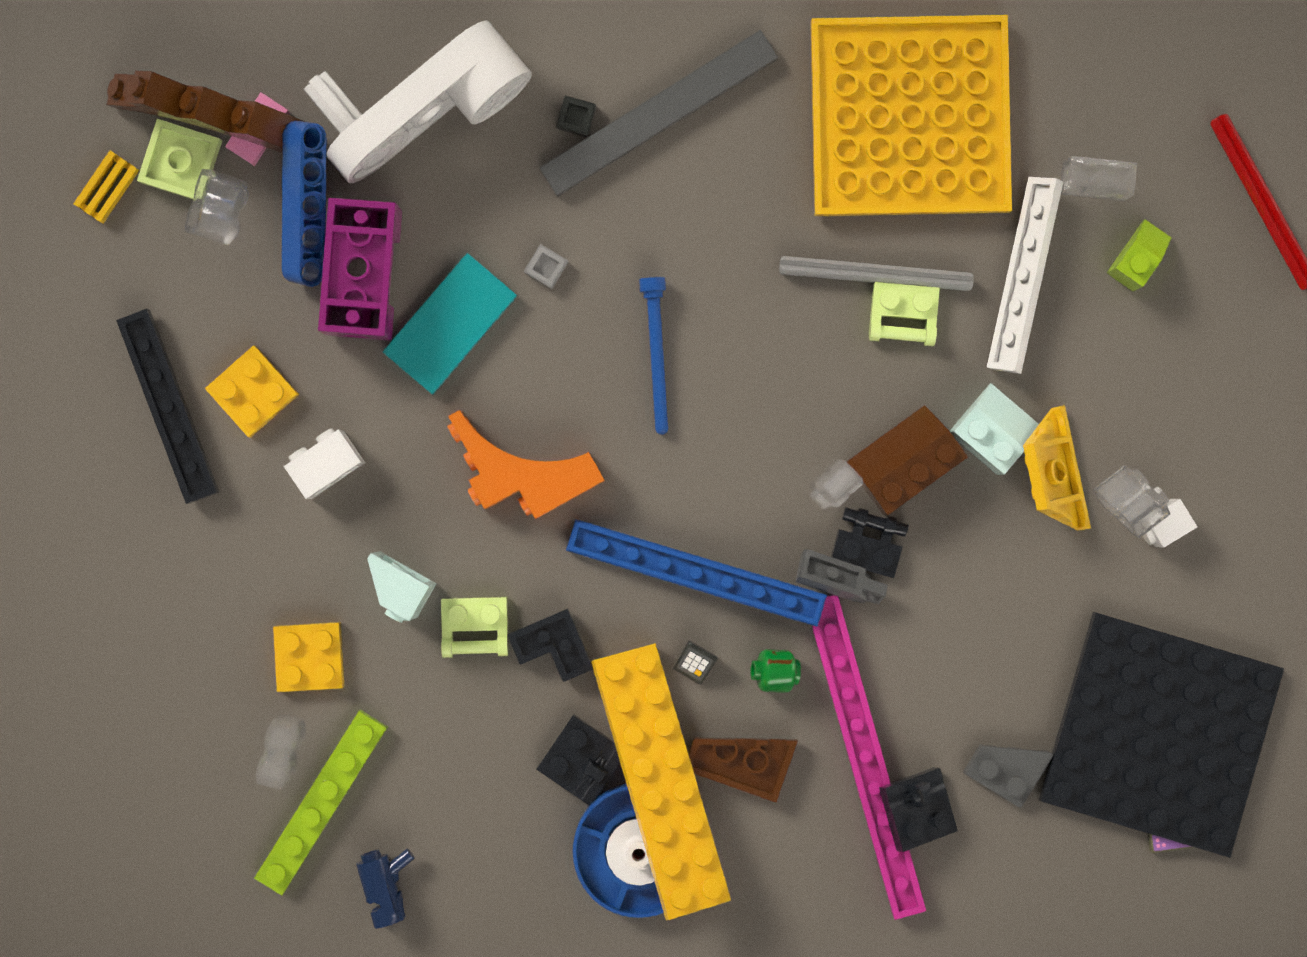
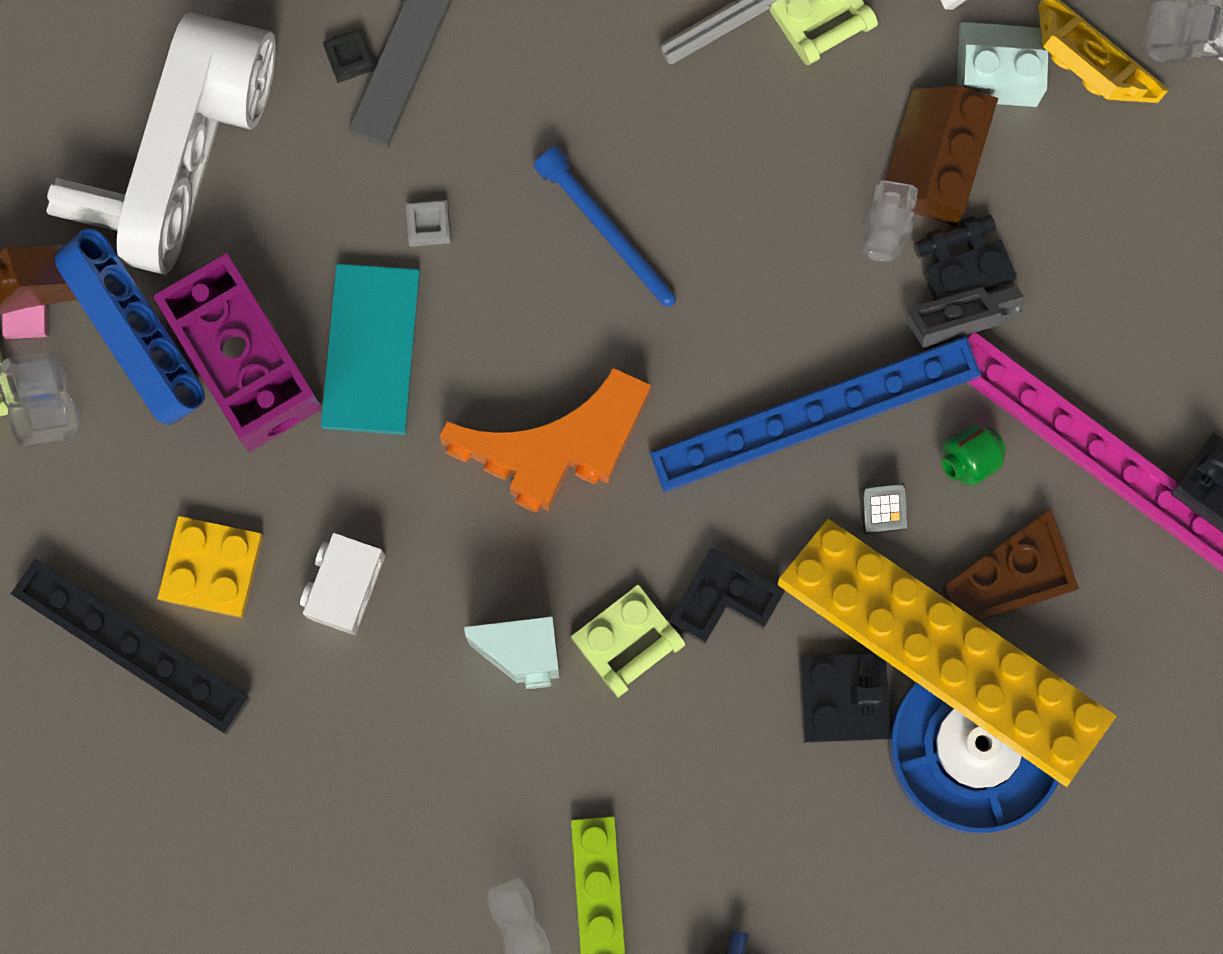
camera: 45 degrees left, 10 degrees down
yellow plate [273,622,344,692] -> none

